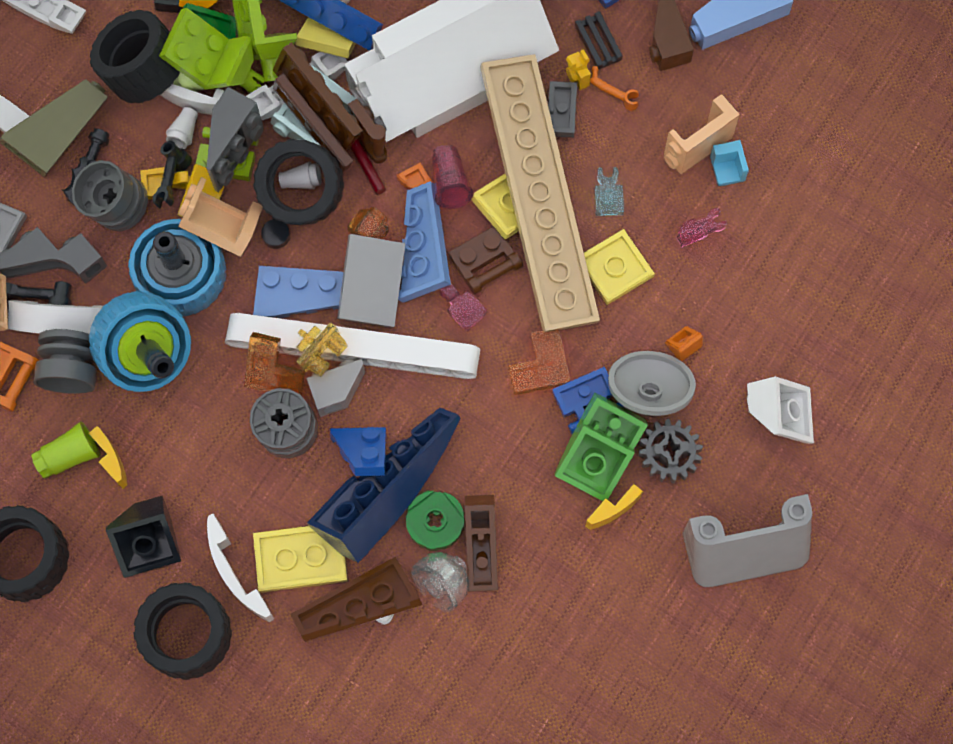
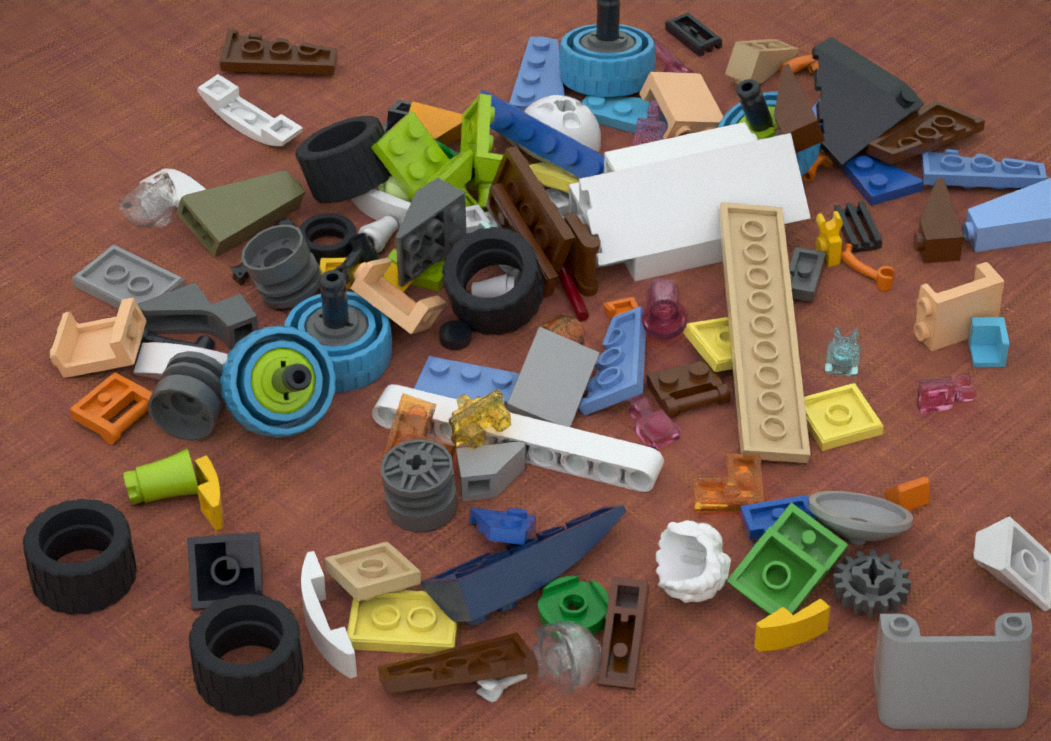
camera: 10 degrees right, 30 degrees down
none -> black tyre [299,213,356,267]
none -> tan plate [325,541,421,601]
none -> white hair [655,520,731,603]

